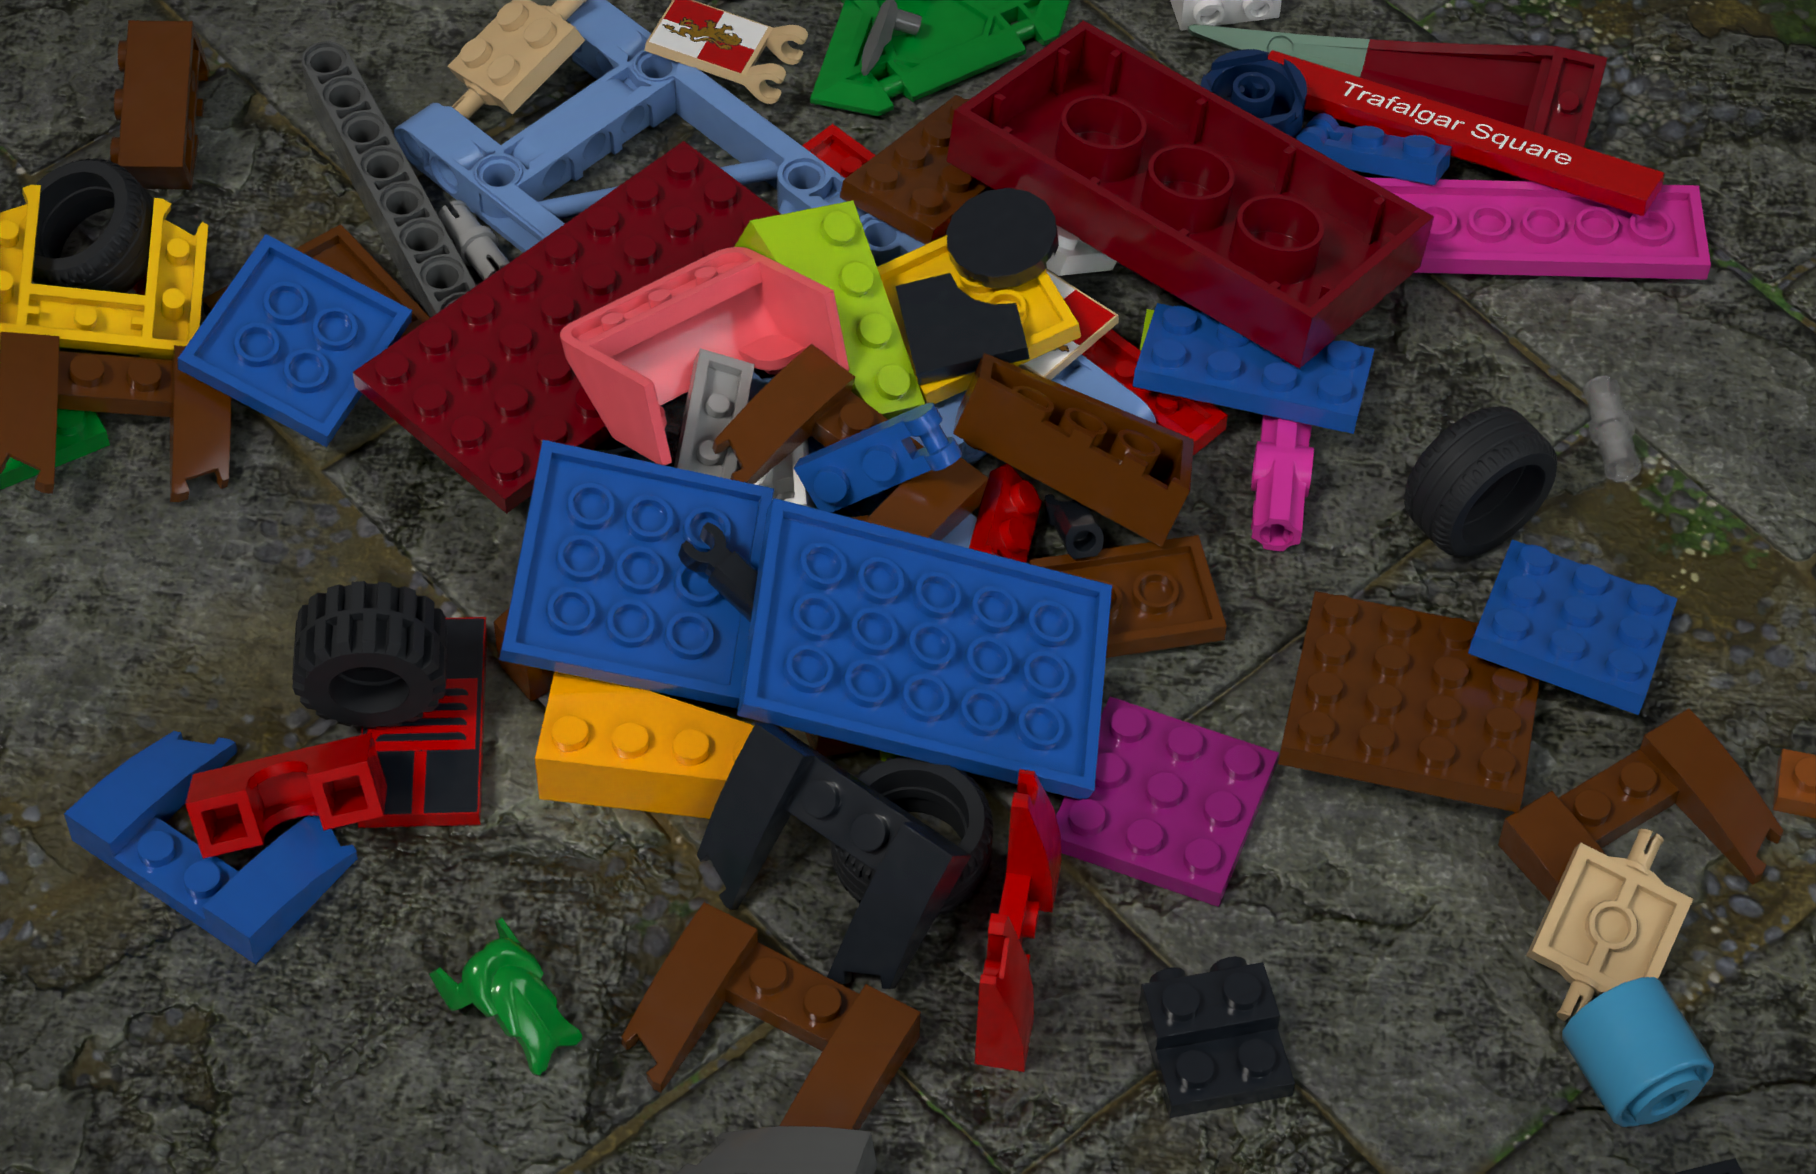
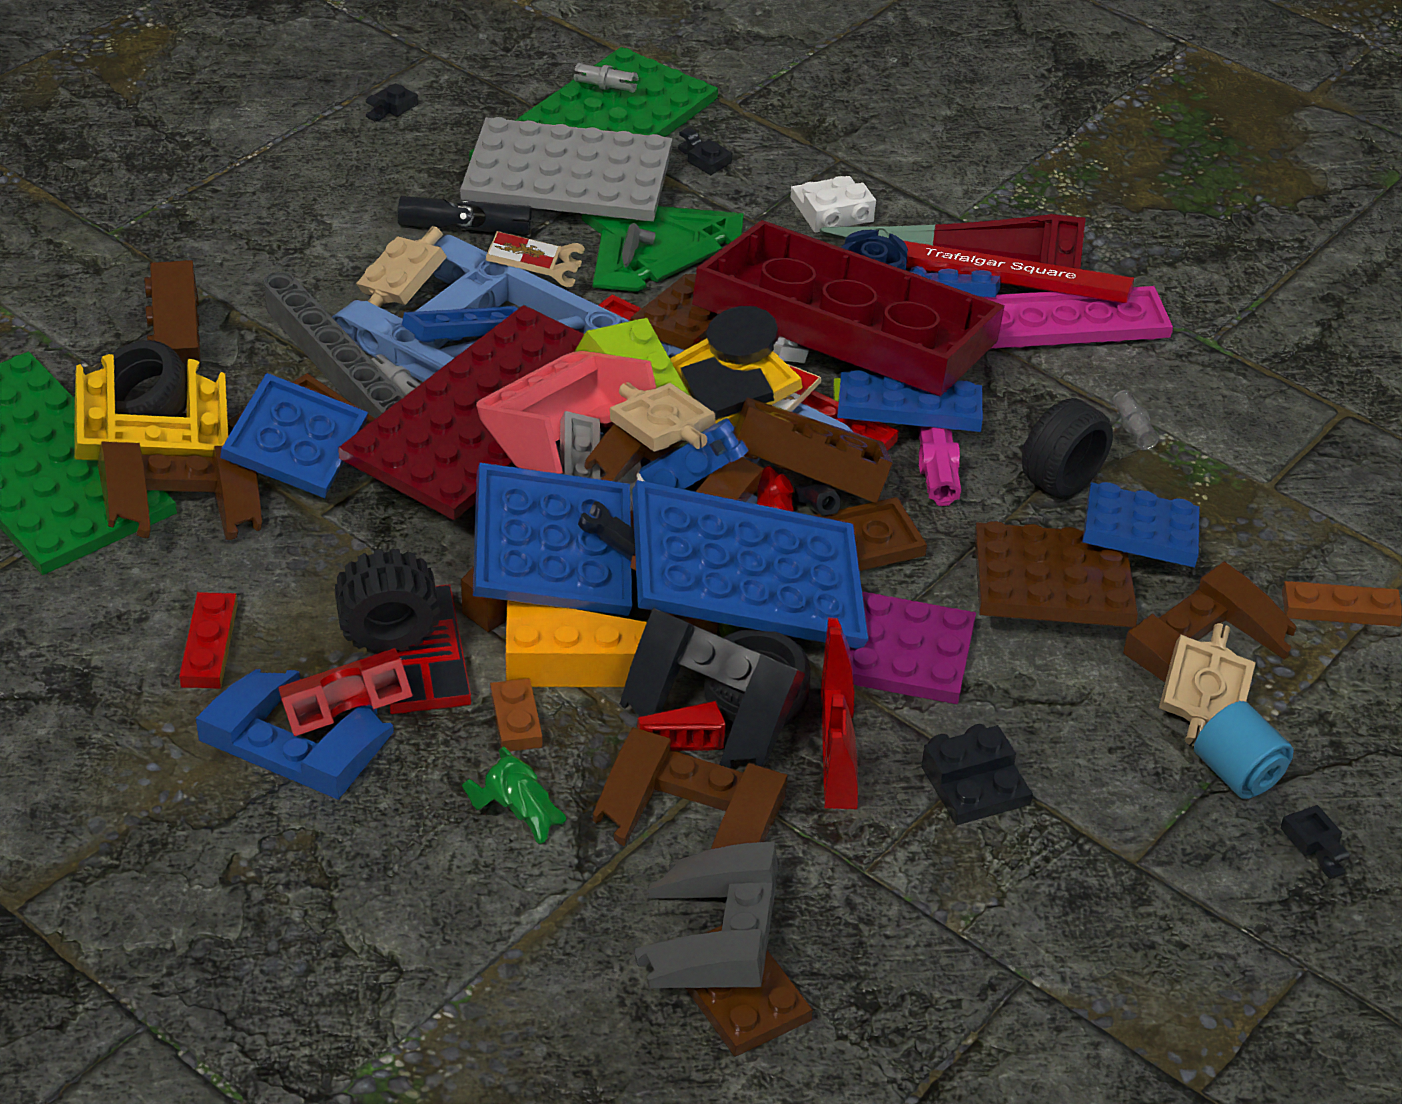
camera: 10 degrees left, 10 degrees down
none -> red plate [179,592,238,689]
none -> blue plate [402,306,518,342]
none -> dark orange plate [490,678,542,752]
none -> tan plate [610,382,715,452]
none -> red slope [637,701,725,751]

